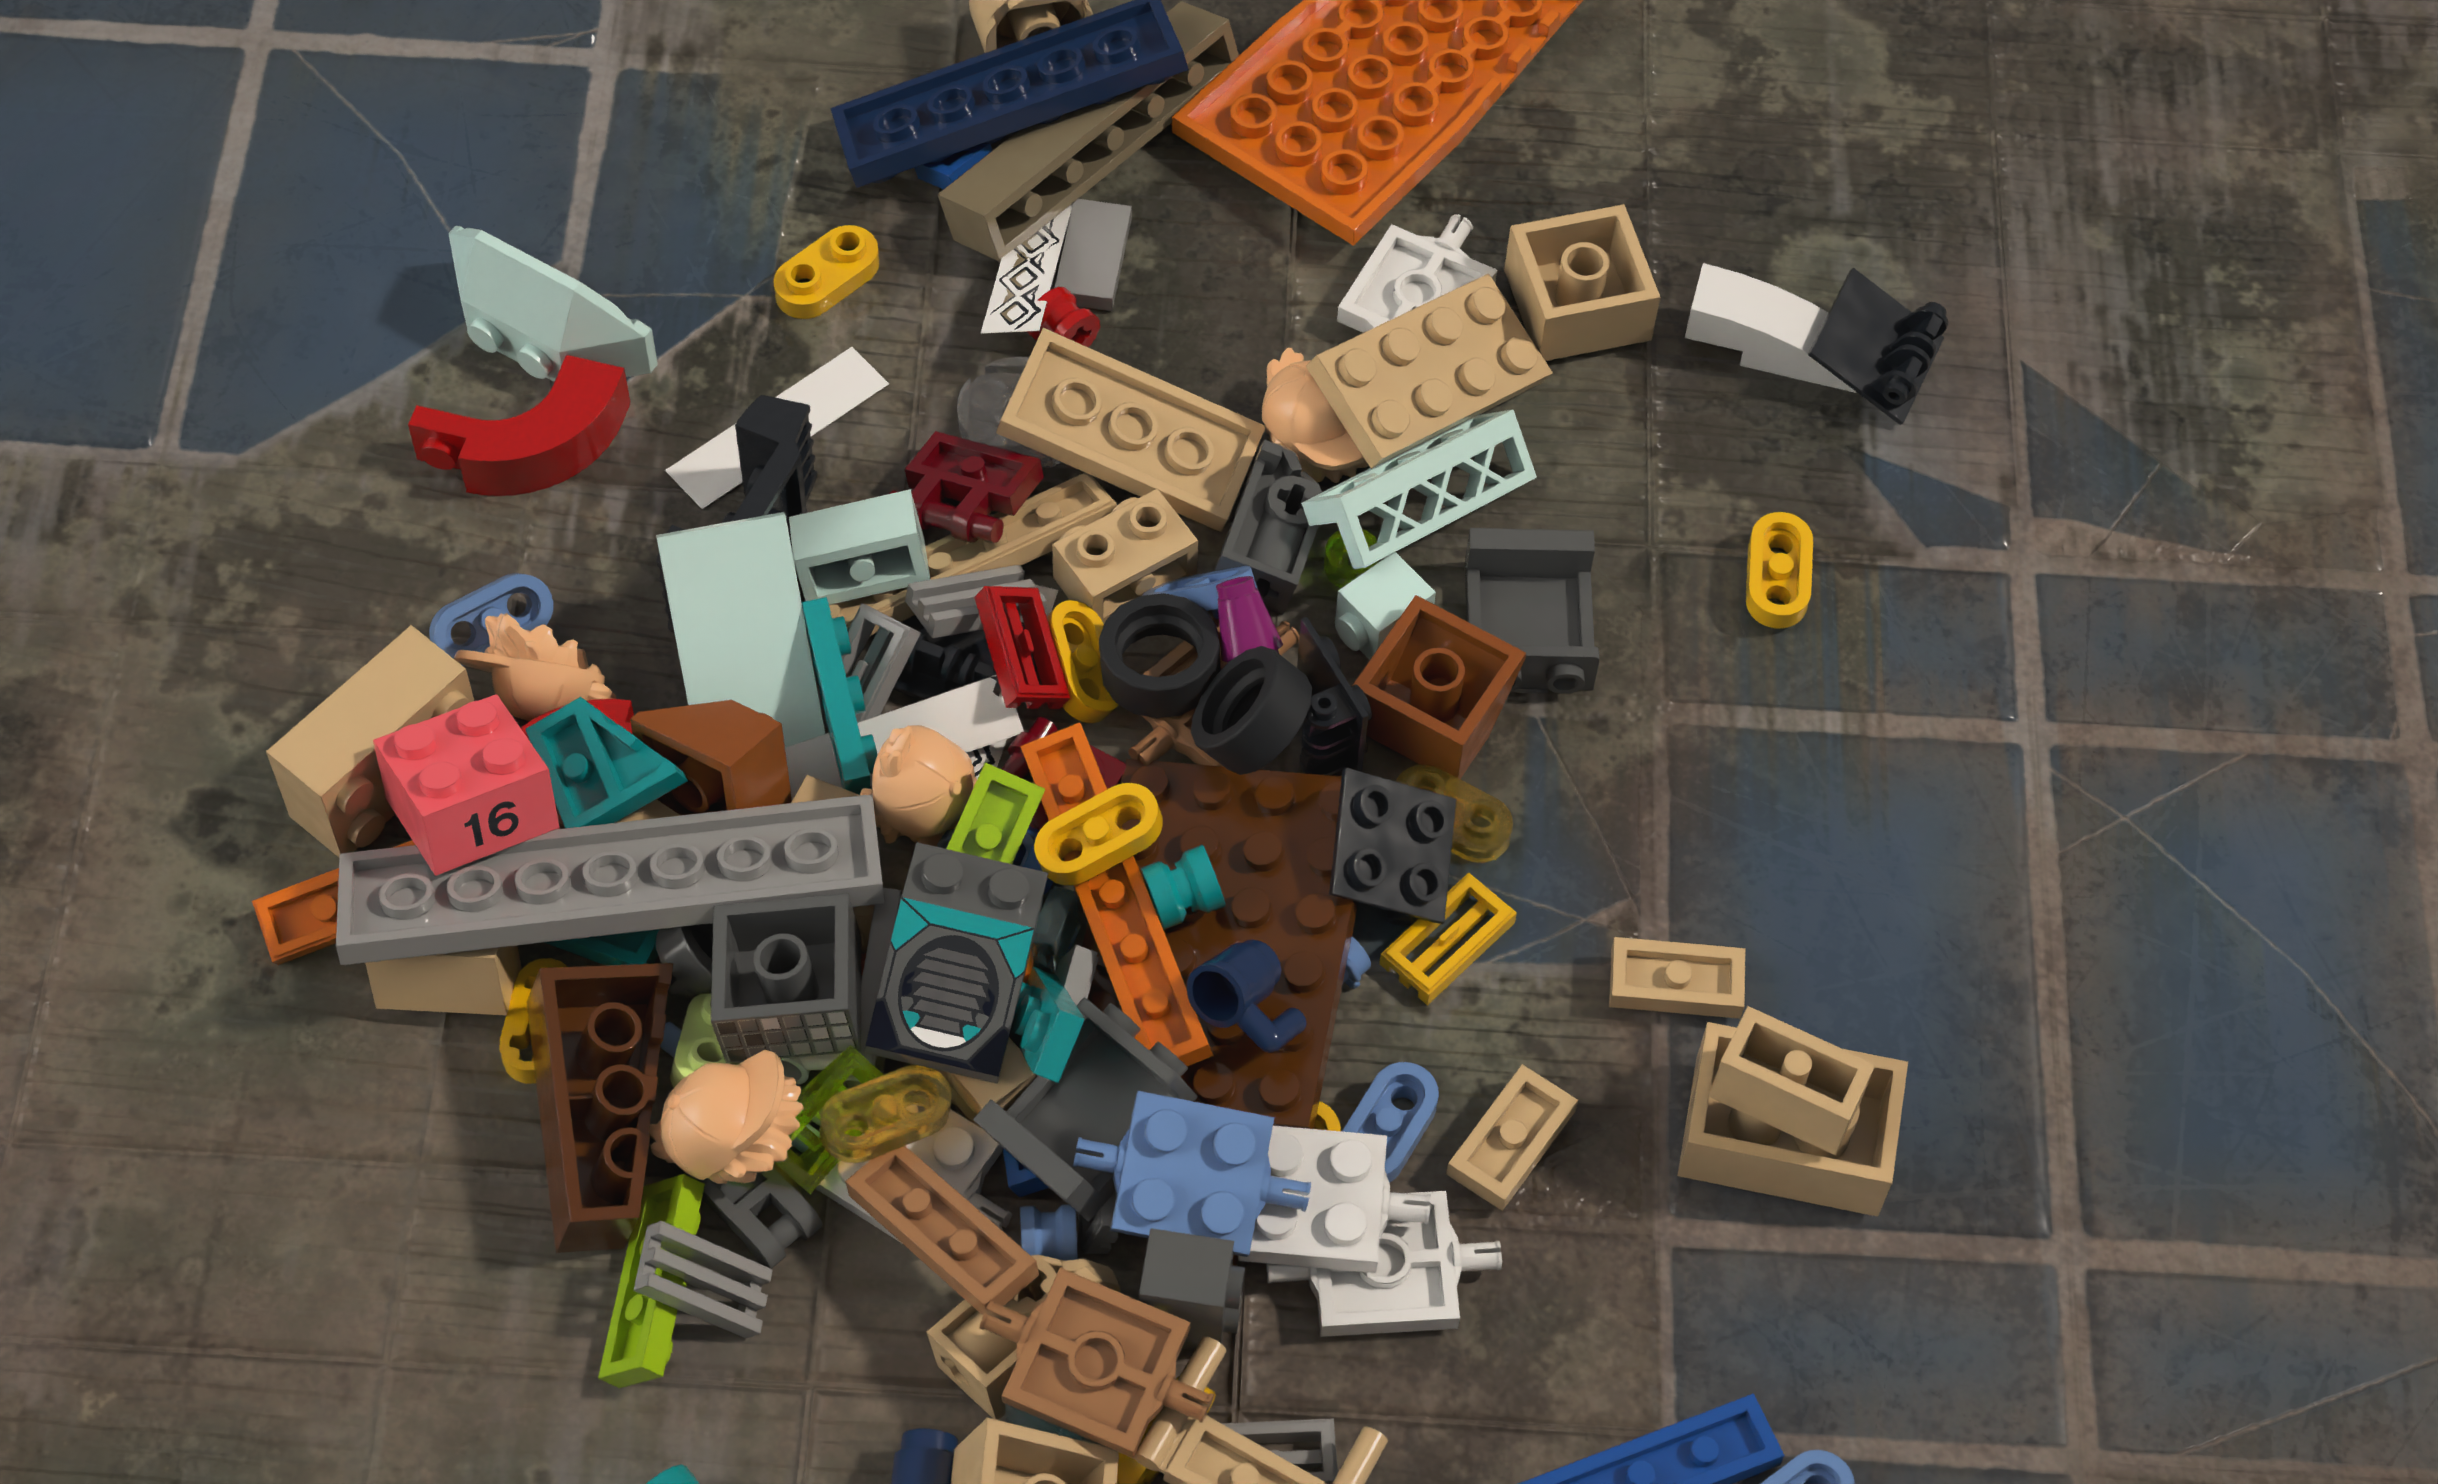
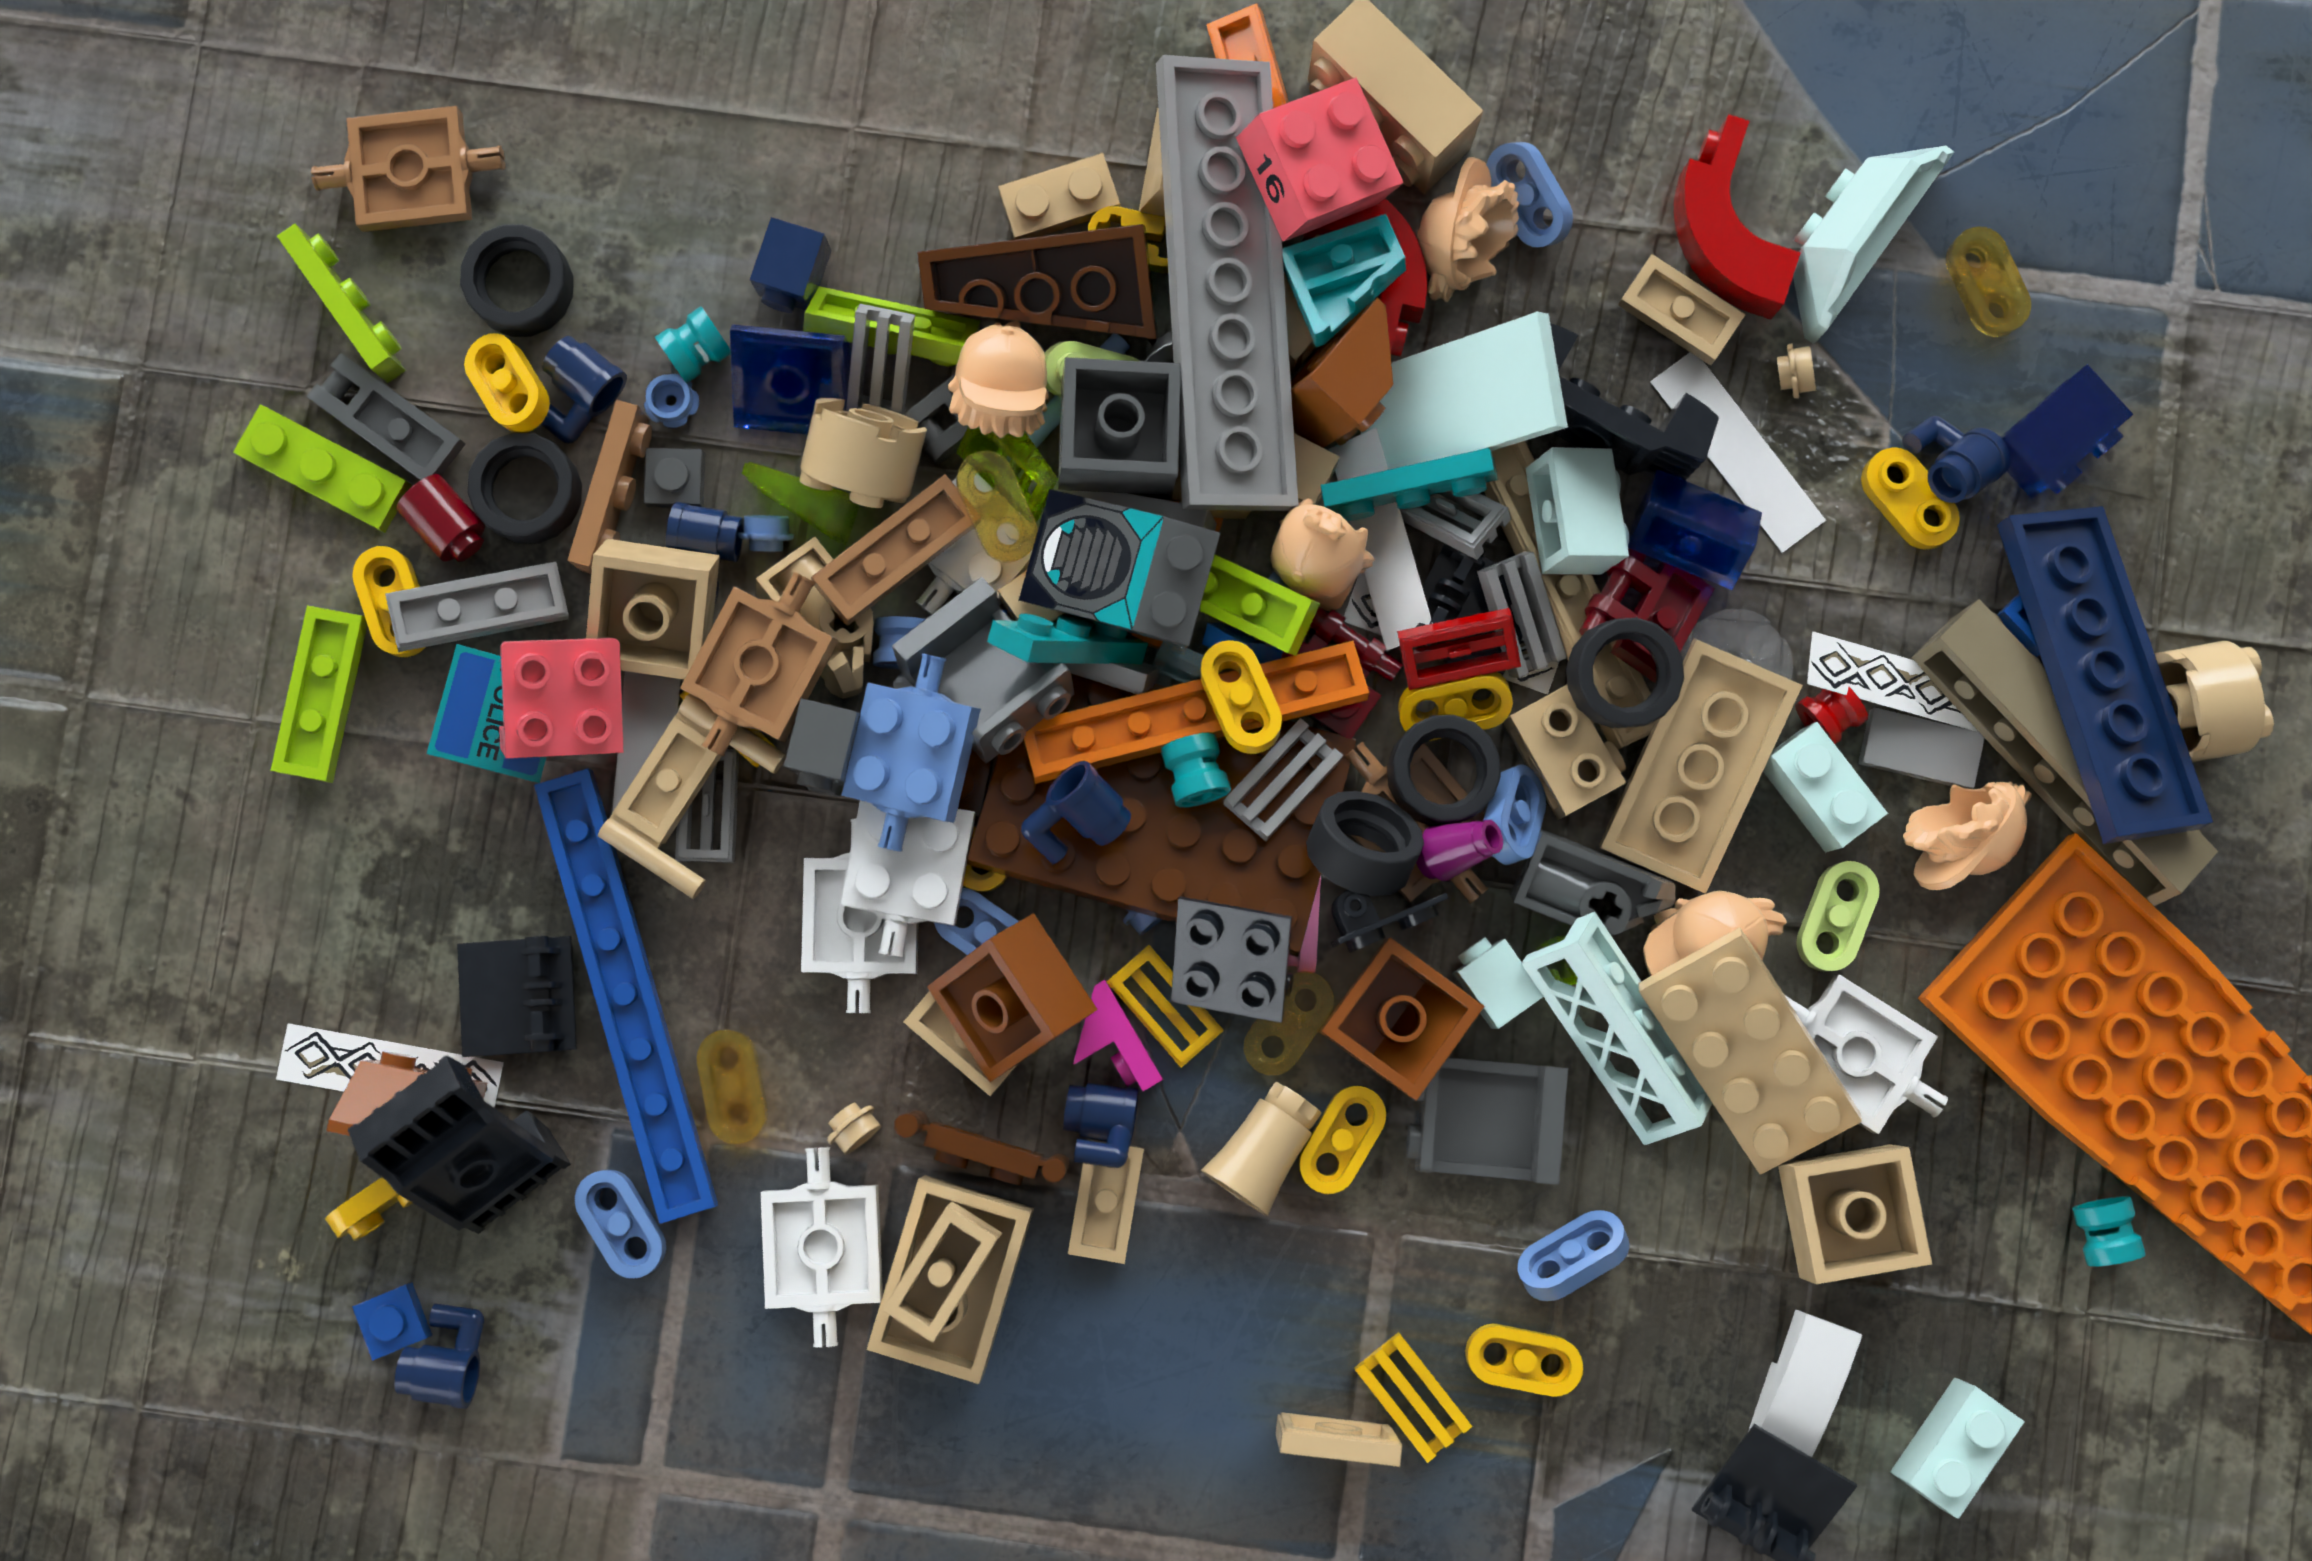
camera: 100 degrees right, 25 degrees up
none -> clear yellow plate [697,1030,768,1144]
none -> clear blue slope [730,324,852,435]
none -> medium blue plate [738,515,794,552]
none -> clear neon green slope [742,462,859,545]
none -> dark blue brick [750,217,832,313]
none -> white plate [761,1147,883,1347]
none -> tan brick [799,398,927,508]
none -> tan plate [827,1102,881,1155]
none -> reddish brown plate [894,1110,1070,1186]
none -> dark orange slope [927,913,1098,1082]
none -> tan plate [998,153,1120,240]
none -> dark blue piece [1063,1083,1139,1168]
none -> dark pink slope [1073,980,1163,1091]
none -> tan plant [1201,1082,1322,1216]
none -> light grey tile [1223,718,1343,842]
none -> tan tile [1275,1412,1402,1467]
none -> yellow plate [1298,1086,1386,1194]
none -> yellow tile [1354,1332,1473,1463]
none -> medium blue plate [1517,1210,1629,1301]
none -> black tyre [1566,617,1684,728]
none -> tan plate [1618,254,1746,366]
none -> clear blue brick [1627,469,1762,590]
none -> light aqua brick [1763,722,1888,853]
none -> tan plate [1777,343,1816,399]
none -> yellowish green plate [1797,861,1880,972]
none -> light aqua brick [1890,1378,2025,1519]
none -> dark blue piece [1902,416,2011,503]
none -> light nougat hair [1903,781,2032,890]
none -> clear yellow plate [1946,226,2031,337]
none -> clear blue brick [2001,364,2133,499]
none -> teal wheel [2072,1196,2146,1267]

